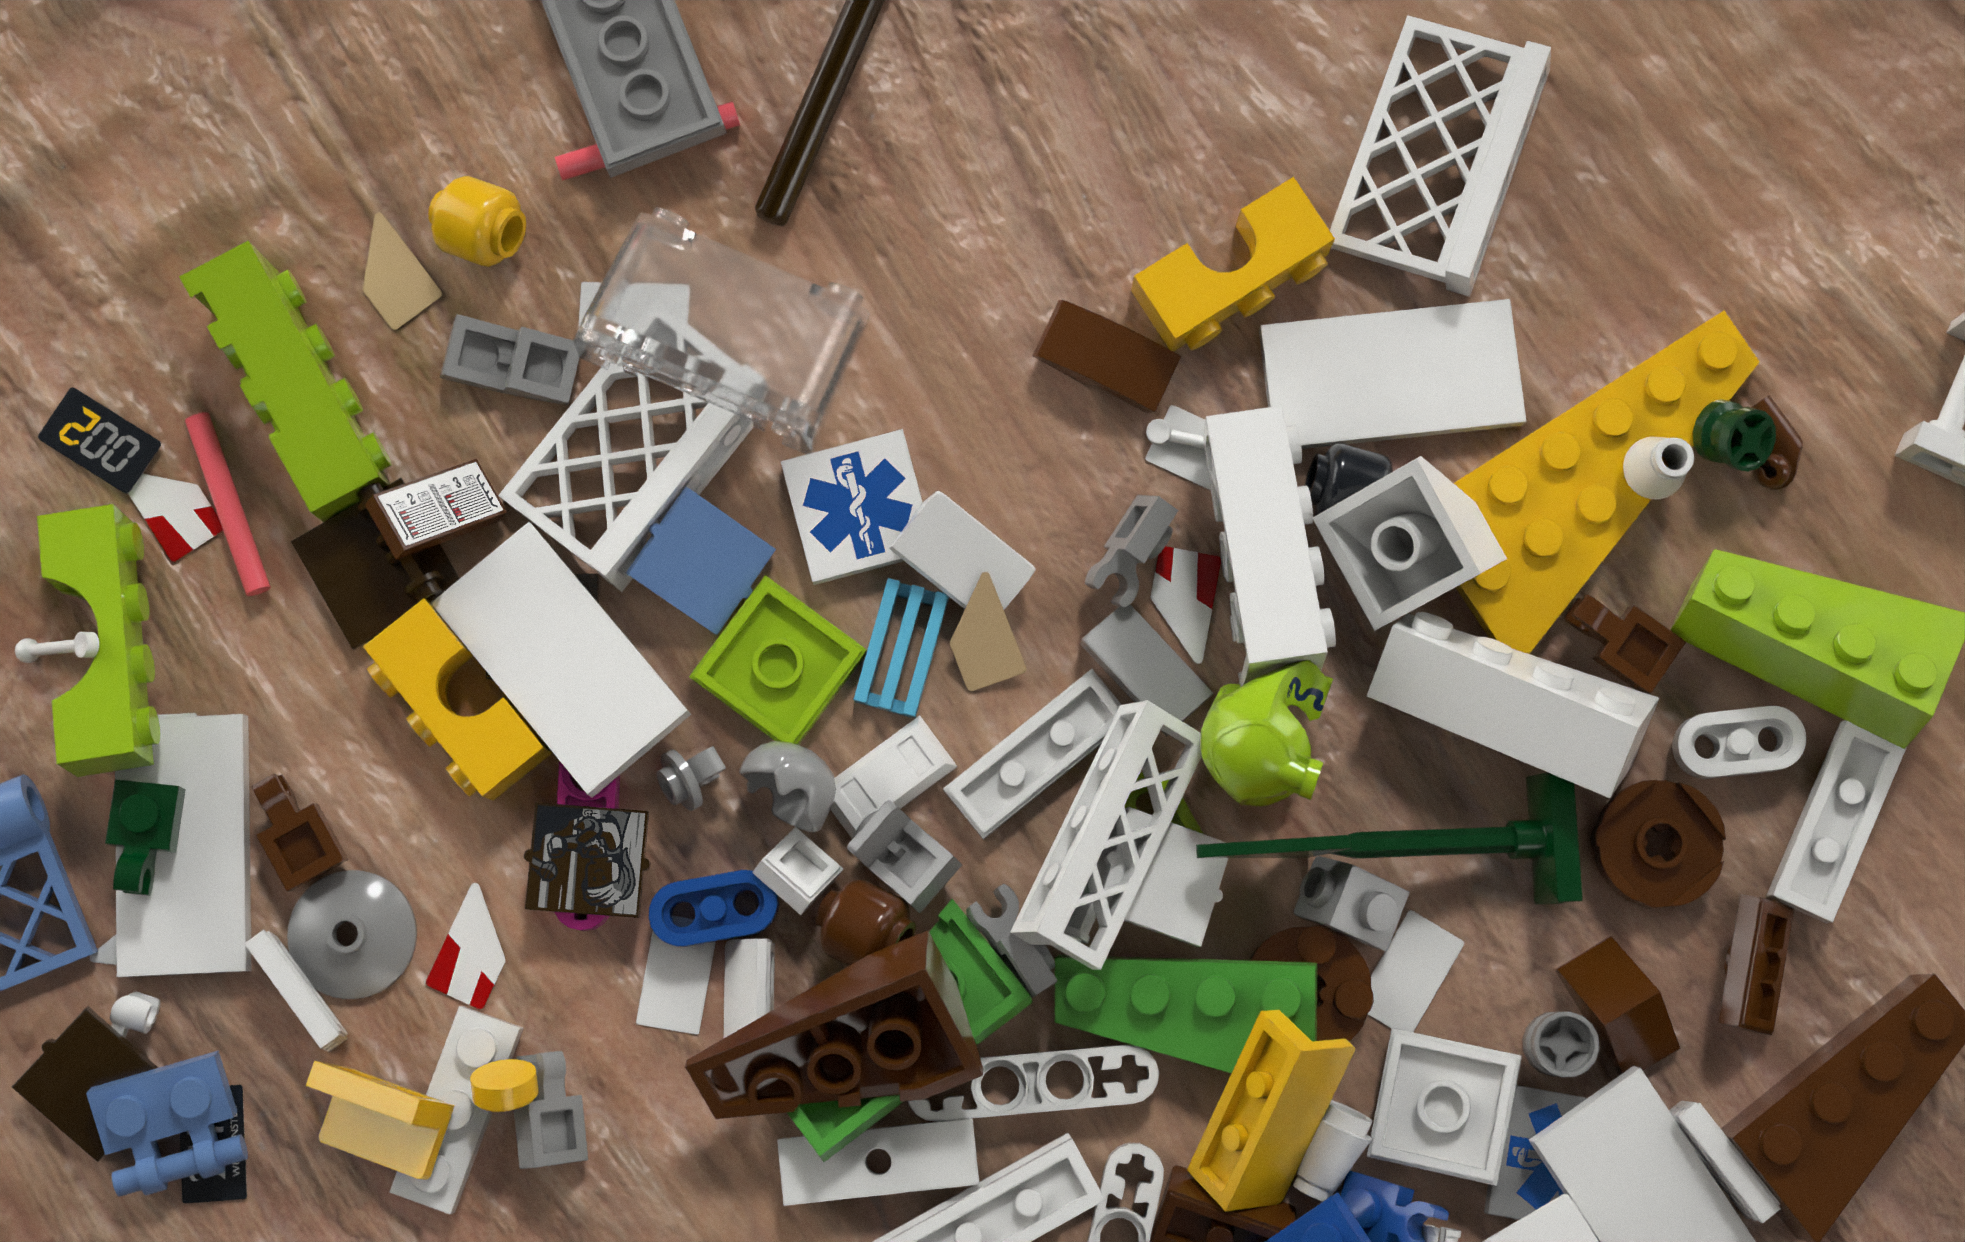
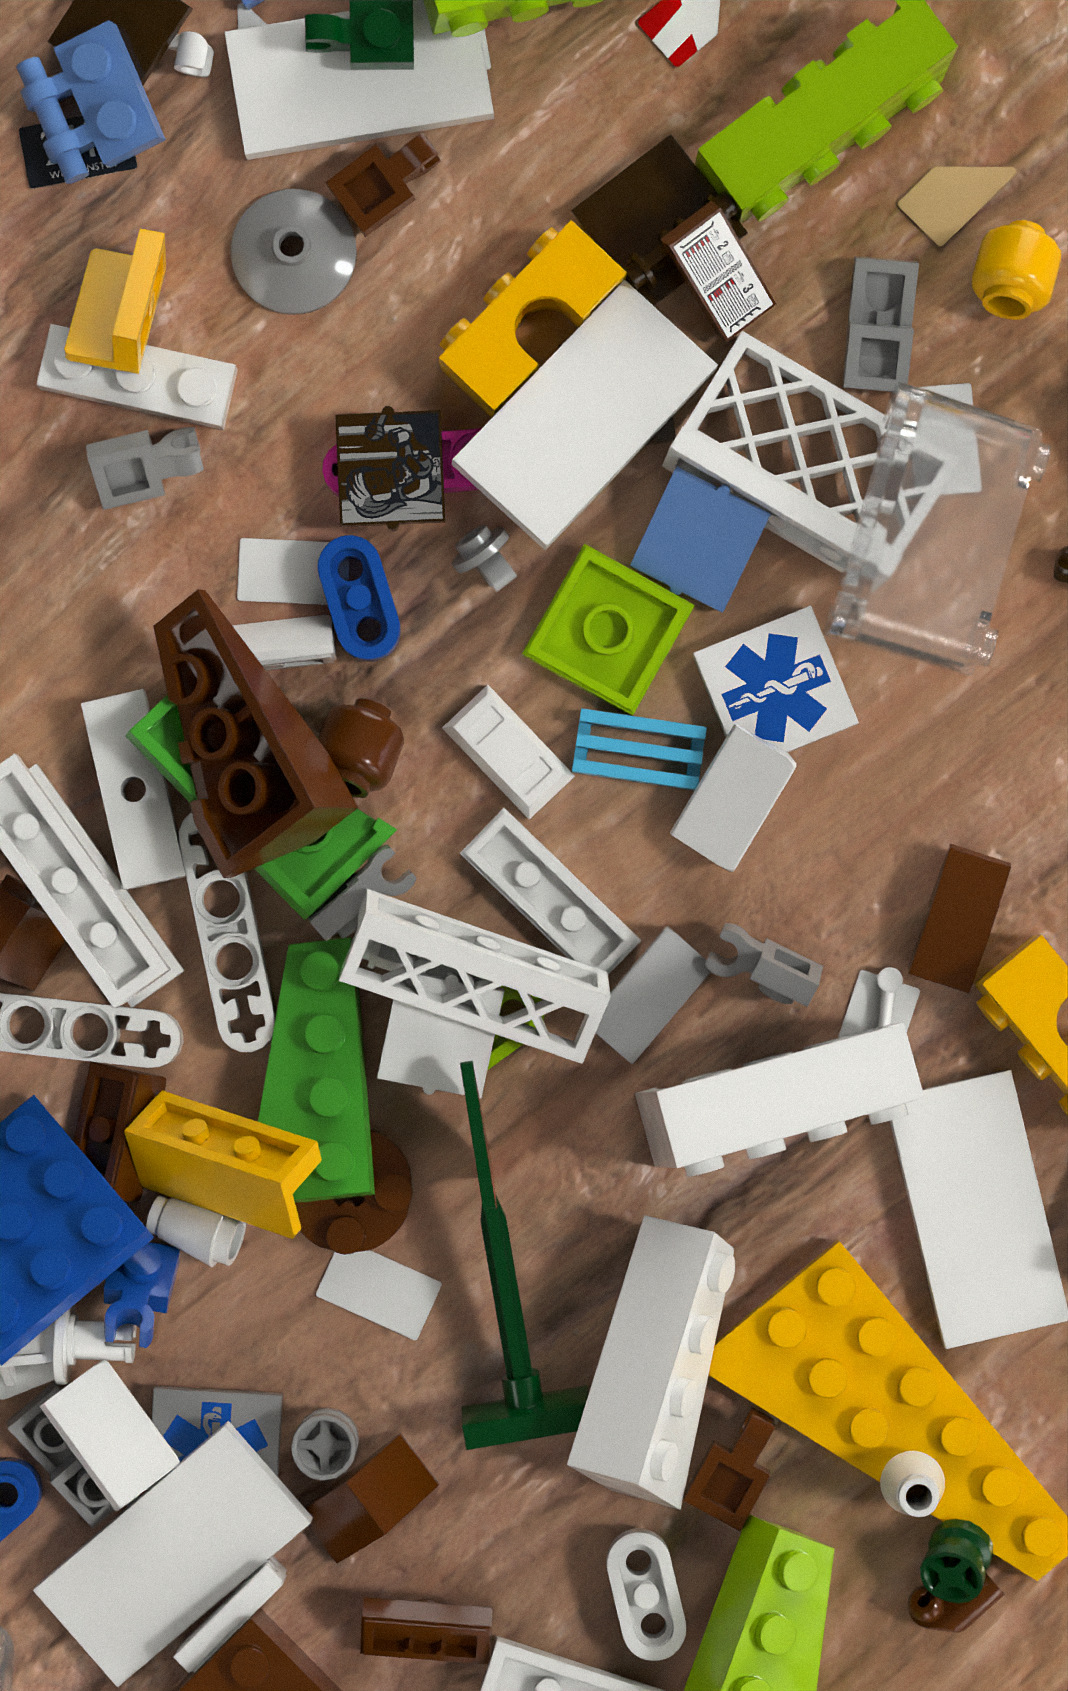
camera: 80 degrees right, 5 degrees up
coral bar [185,412,271,596] -> none
white tile [244,930,348,1052] -> none
white sticker [426,883,506,1009] -> none
yellow tile [470,1059,539,1112] -> none
light grey hair [739,741,836,833] -> none
white tile [752,827,843,915] -> none
light grey bracket [847,800,962,913] -> none
tan sticker [950,572,1027,691] -> none
white sticker [1150,546,1221,664] -> none
lime piece [1200,660,1333,806] -> none
light grey bracket [1294,856,1410,952] -> none
black head [1304,443,1393,517] -> none
white slope [1313,456,1507,631] -> none
white tile [1367,1028,1522,1186] -> none
reddish brown plate [1590,780,1726,909] -> none

